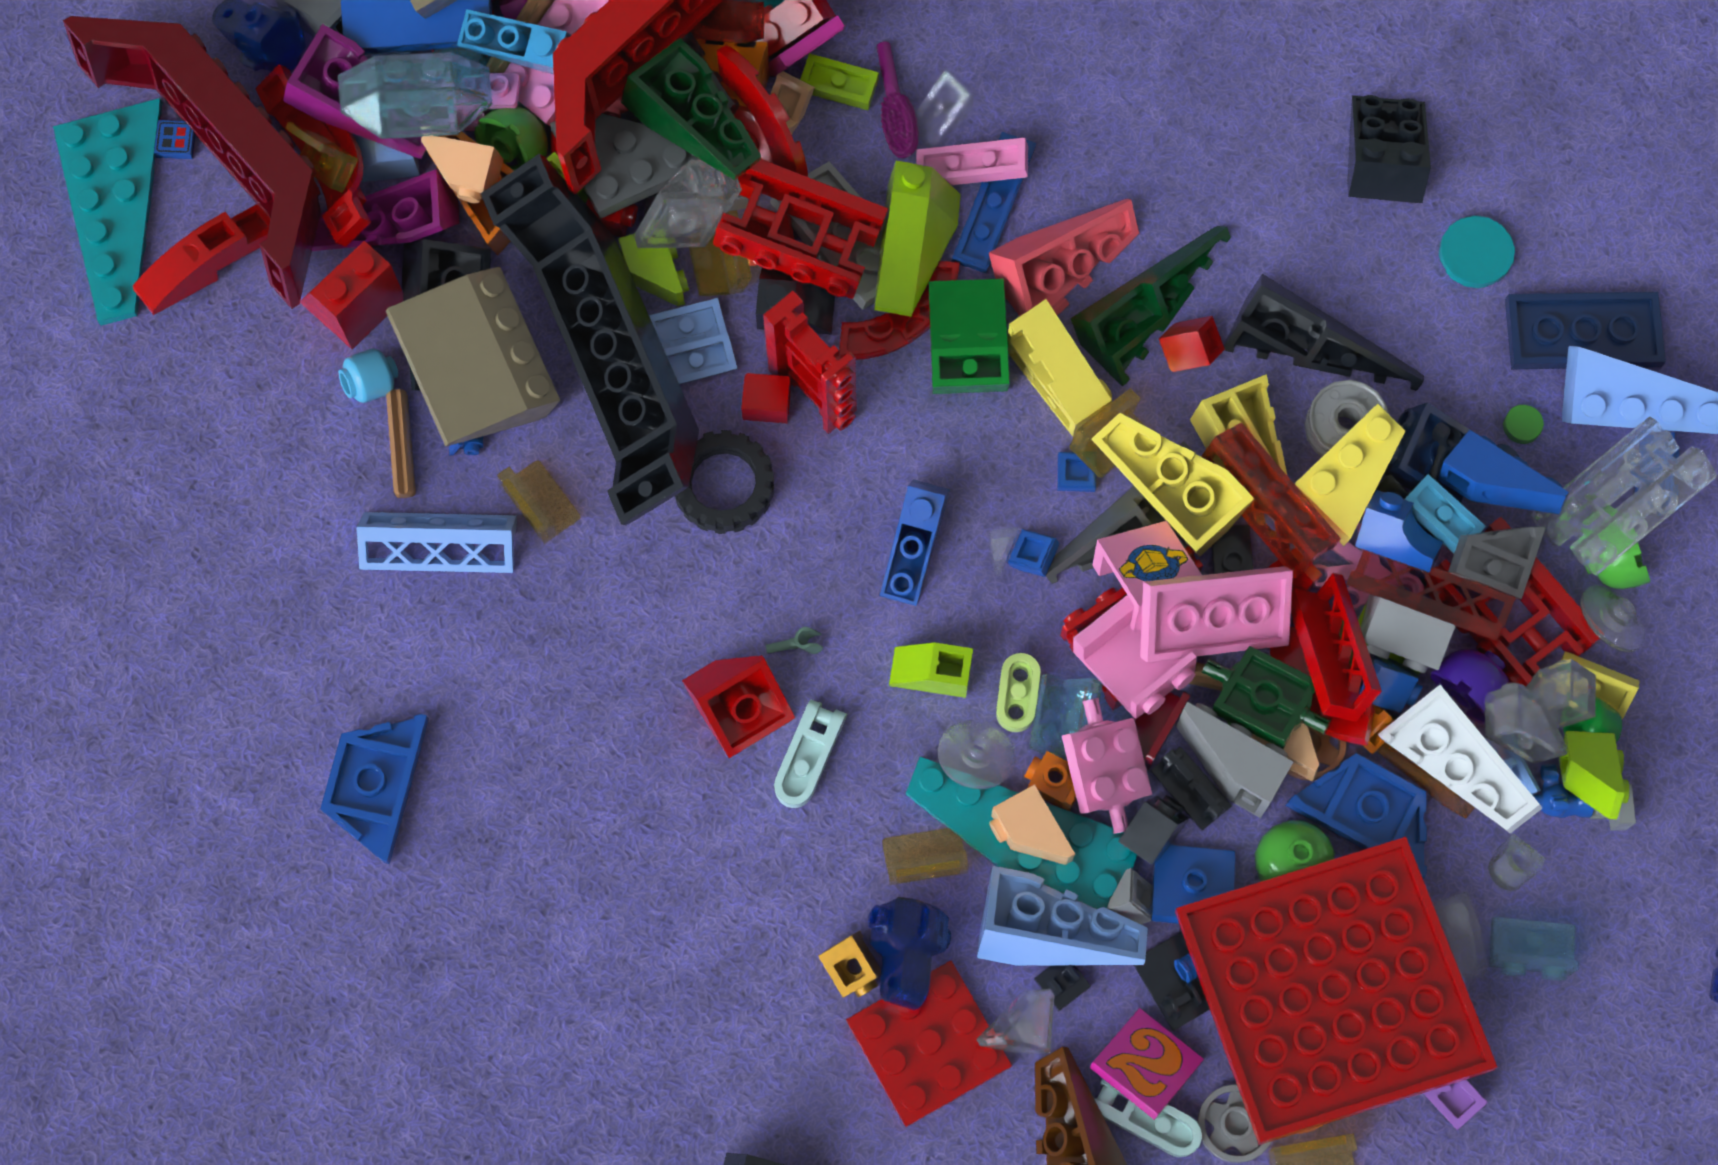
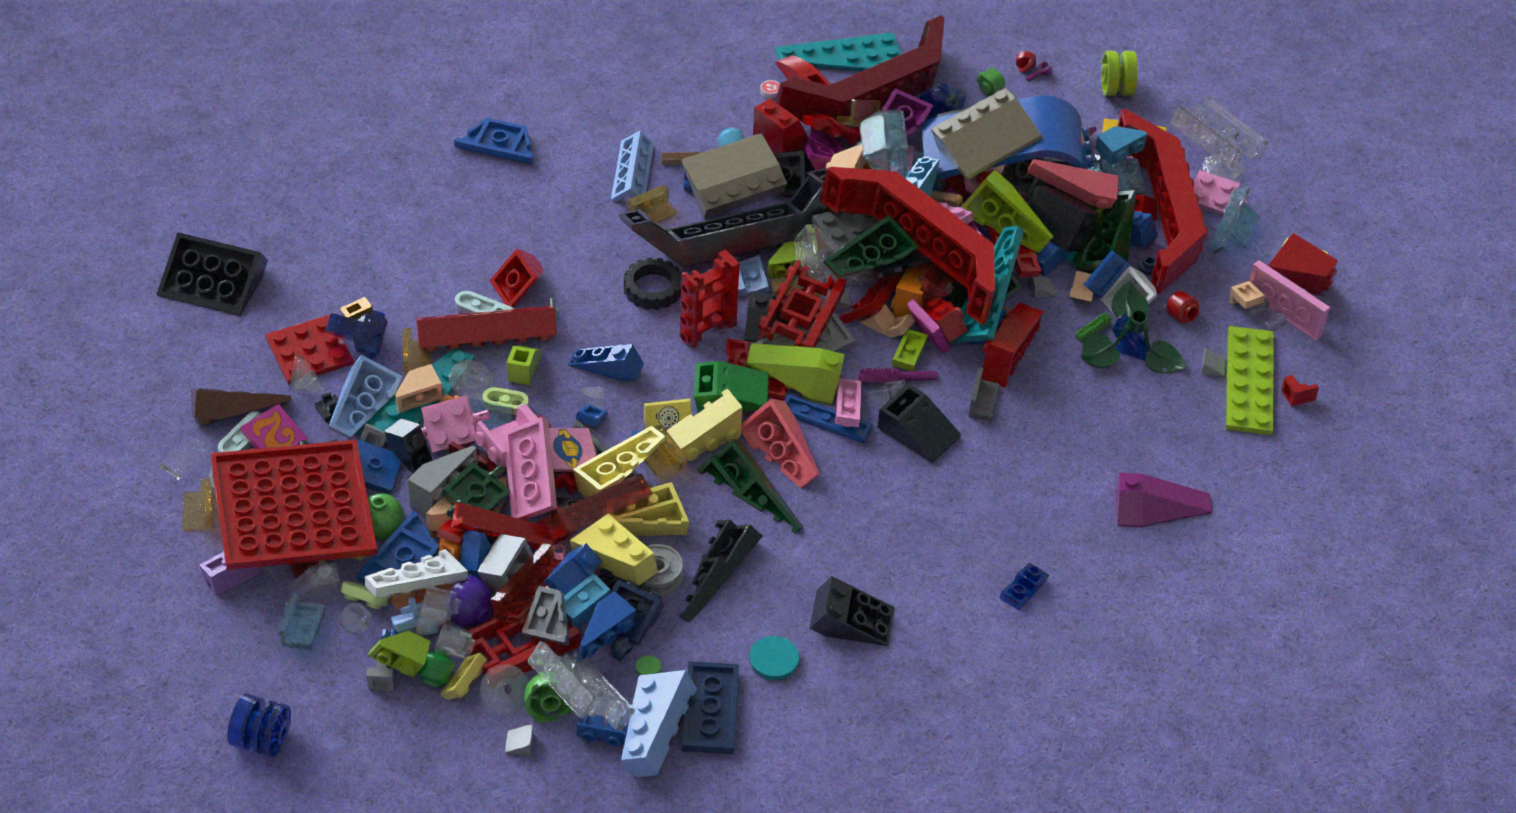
camera: 90 degrees right, 25 degrees down
red tile [717,44,808,177] -> none
red panel [1159,316,1225,372] -> none
none -> yellowish green plate [340,581,389,609]
none -> red brick [416,306,557,351]
none -> slope [505,725,533,755]
none -> light yellow slope [644,399,692,429]
none -> tile [760,80,780,98]
none -> black slope [877,383,961,463]

